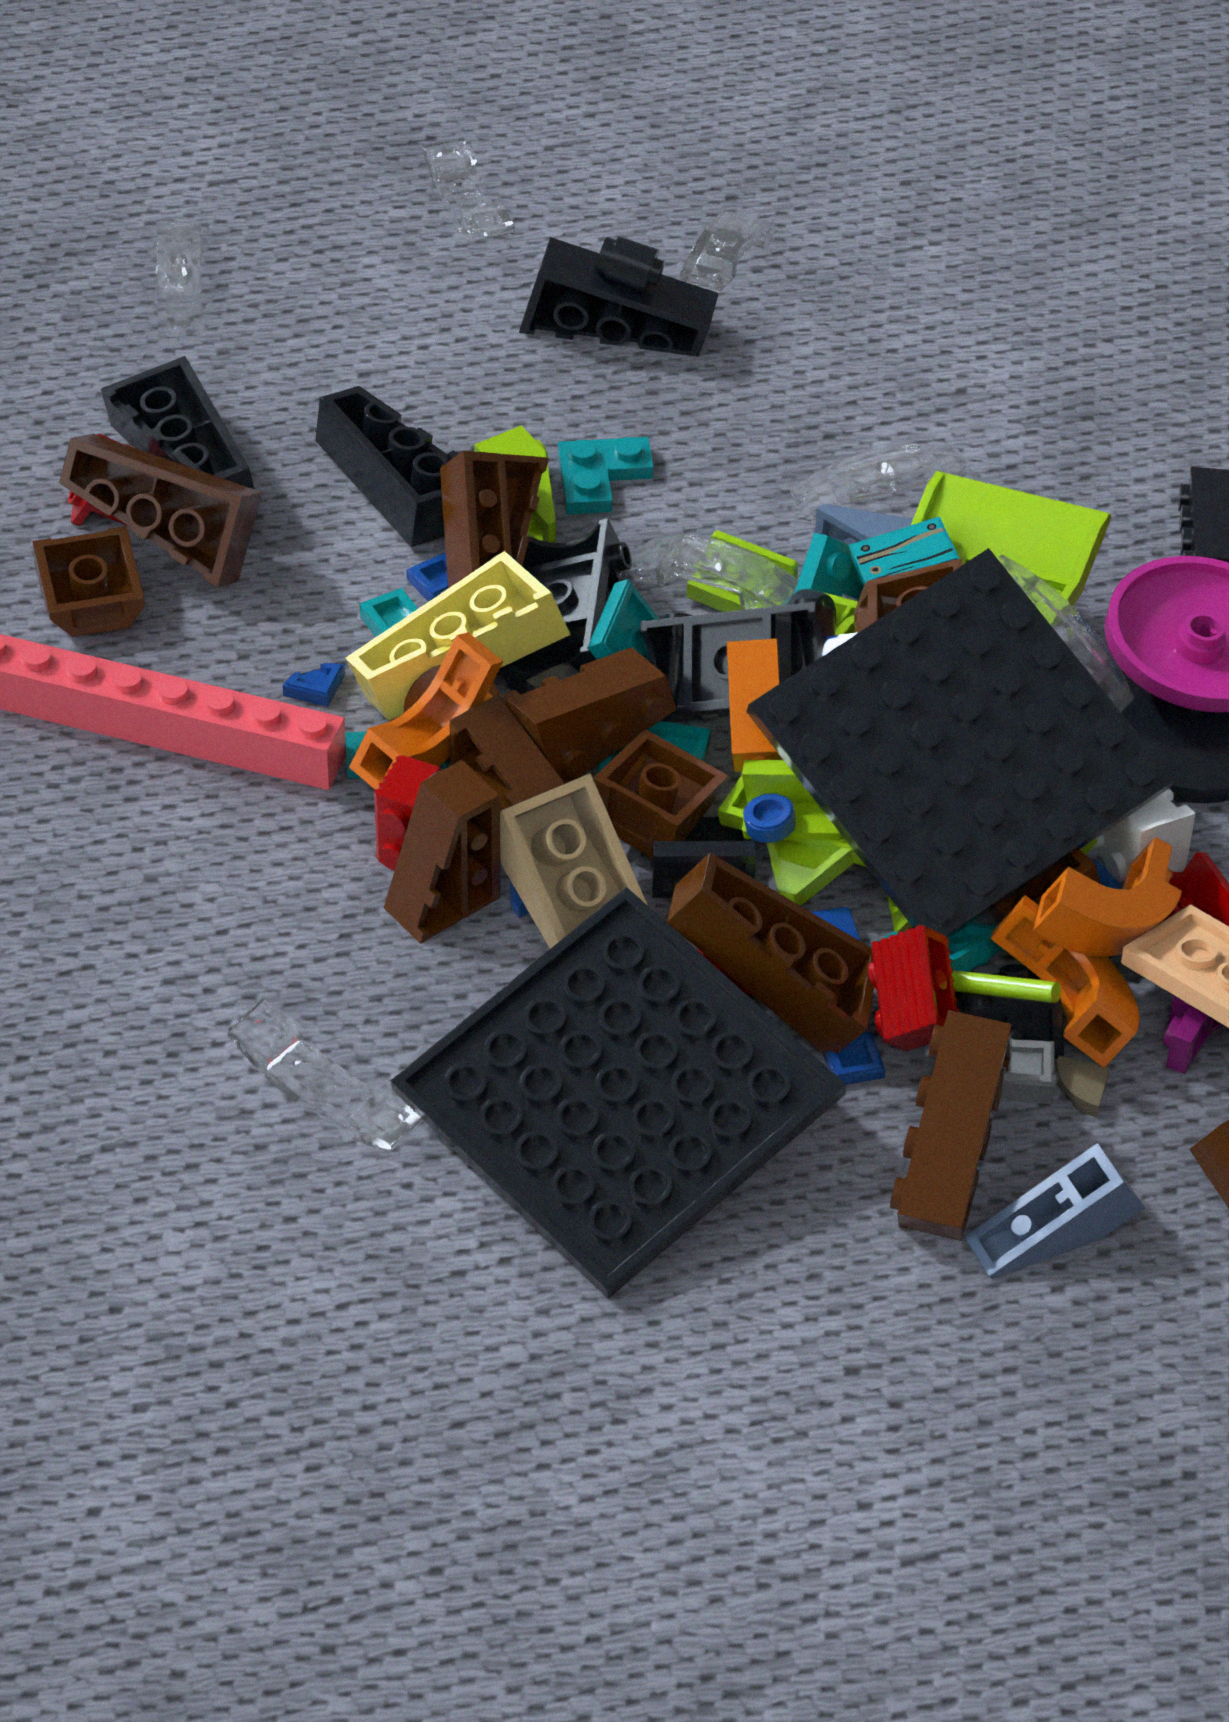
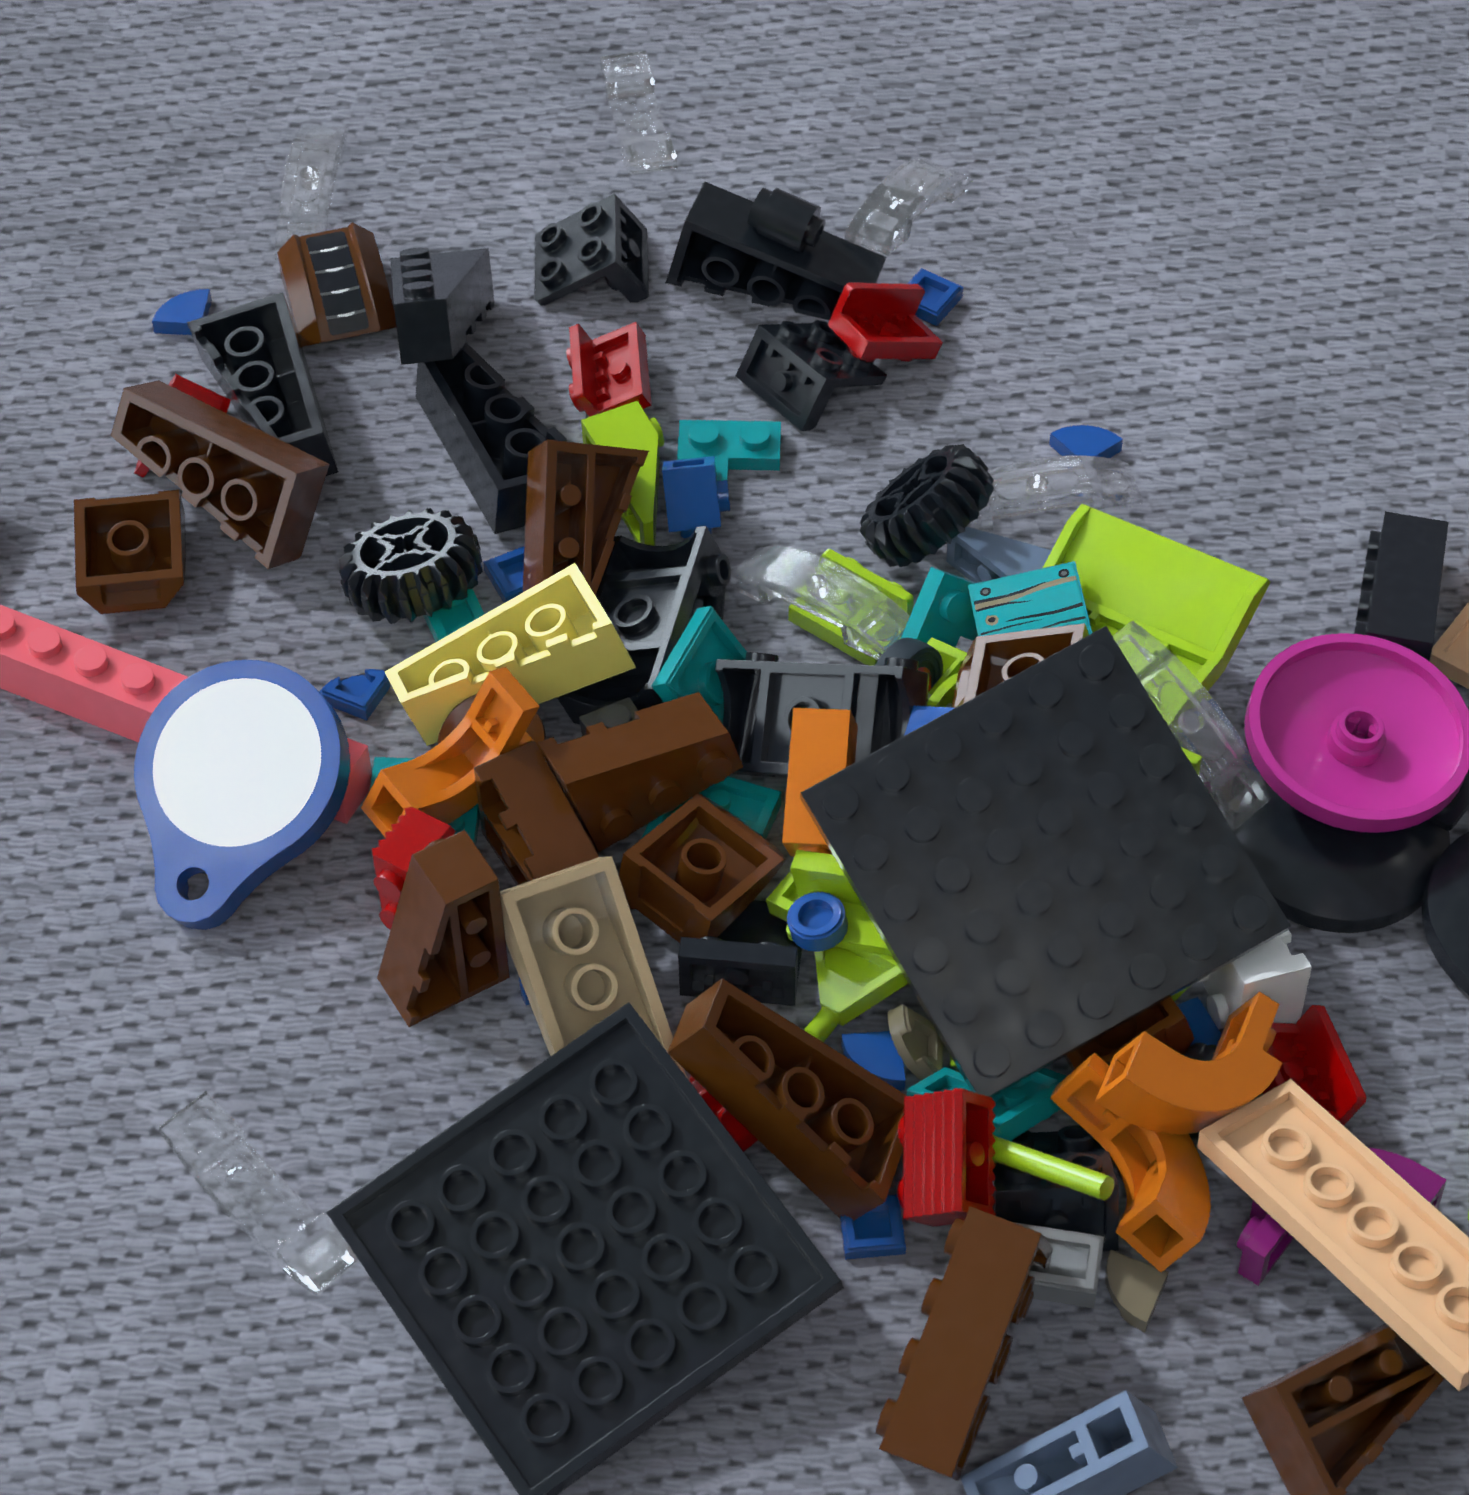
camera: 10 degrees right, 5 degrees up
none -> piece [134,660,350,930]
none -> blue tile [152,289,212,335]
none -> reddish brown slope [277,222,397,347]
none -> black gear [338,508,483,624]
none -> black wedge [390,248,494,365]
none -> black bracket [535,193,649,306]
none -> red bracket [566,322,652,417]
none -> blue brick [662,456,730,538]
none -> black bracket [735,320,887,431]
none -> red bracket [828,283,943,362]
none -> black gear [860,444,994,567]
none -> dark tan tile [887,1004,943,1081]
none -> blue tile [908,268,963,326]
none -> blue tile [1049,425,1123,474]

